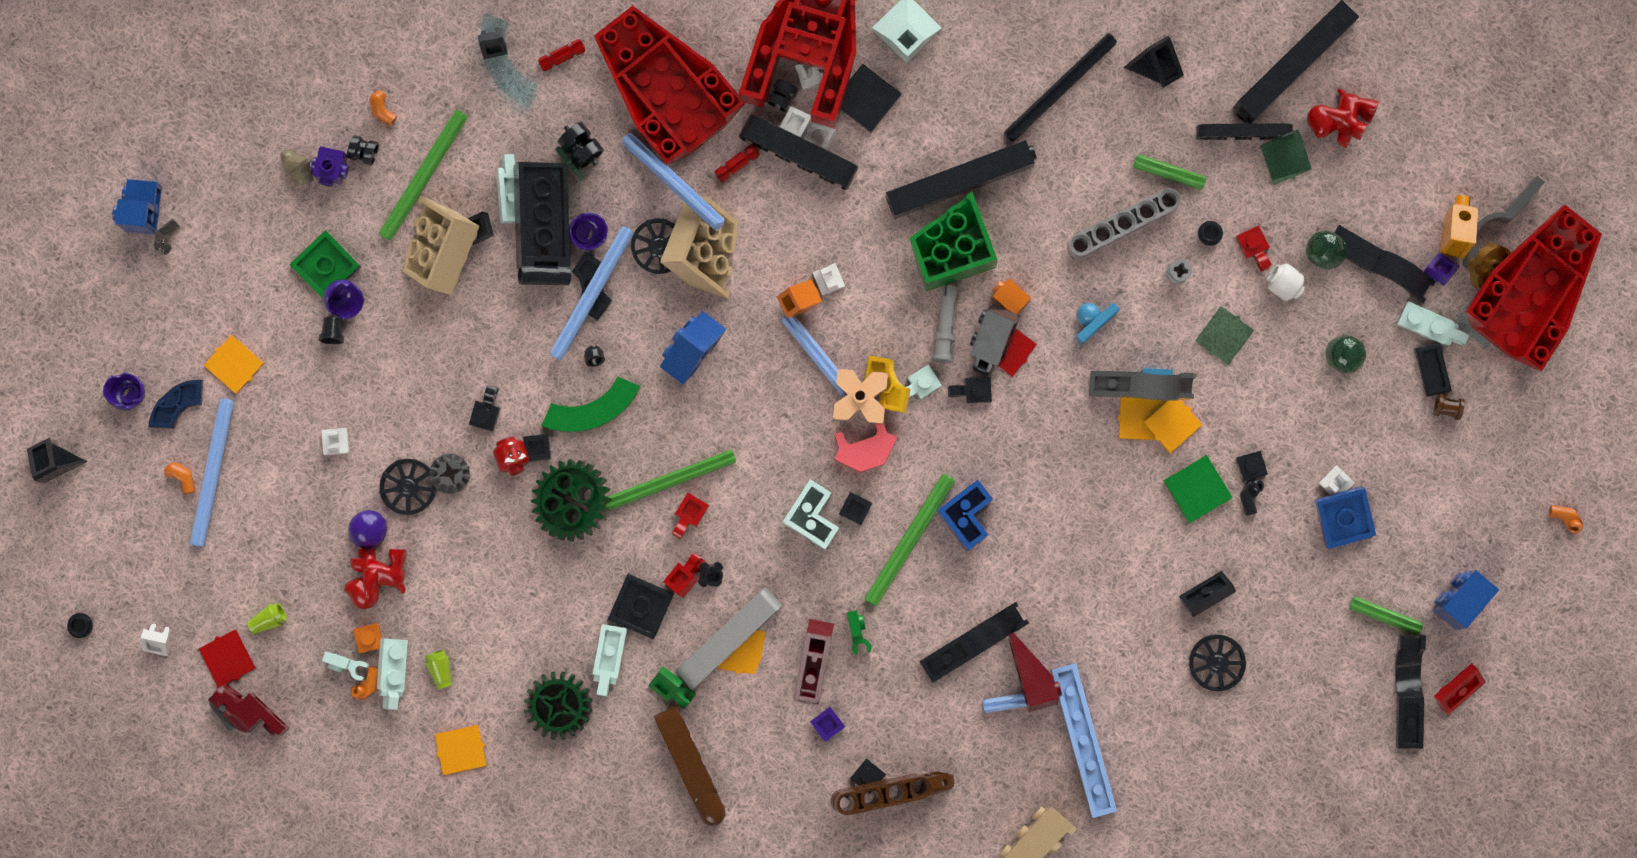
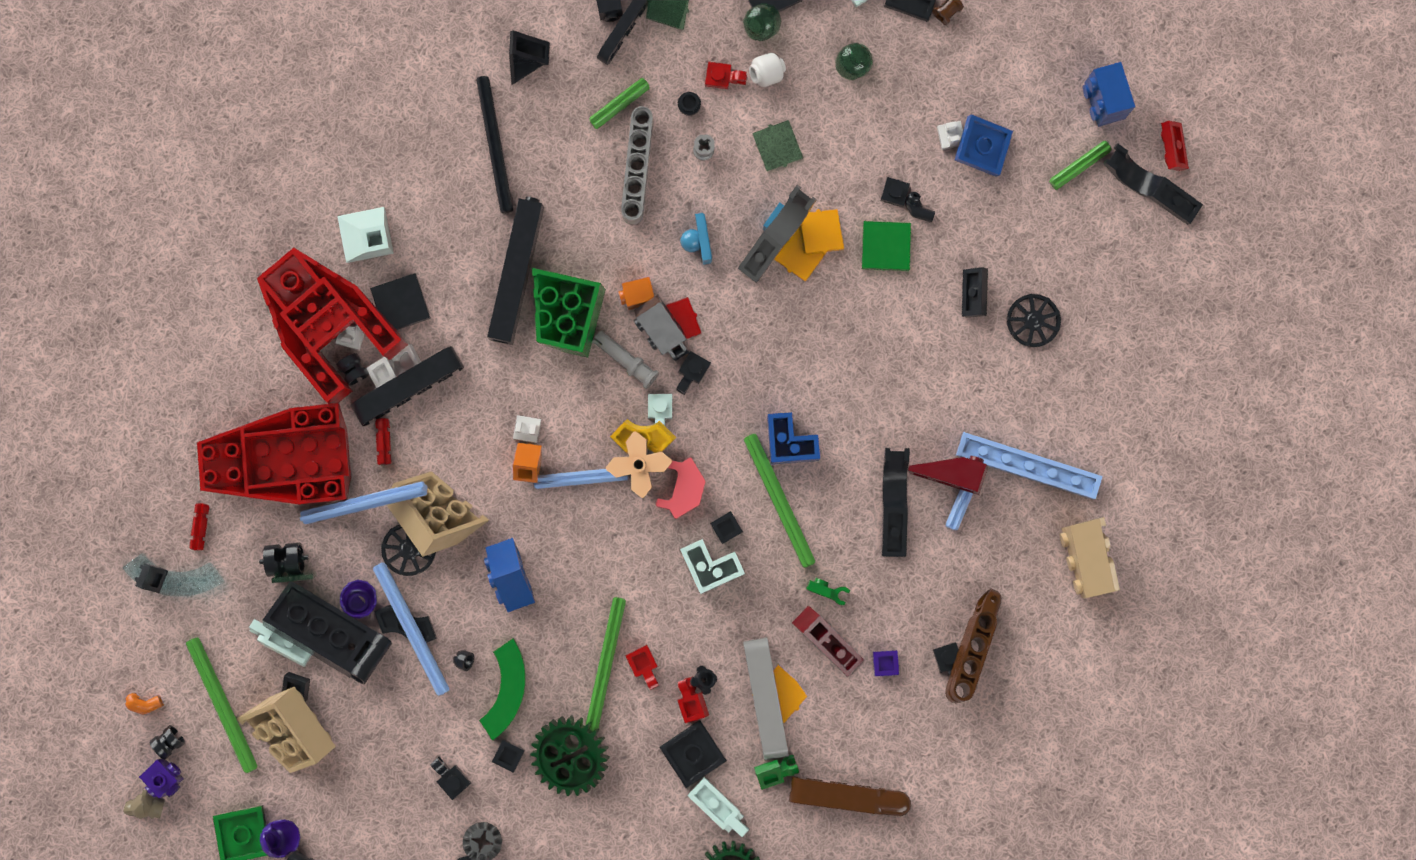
camera: 55 degrees left, 0 degrees up
red head [493,436,529,476] -> none

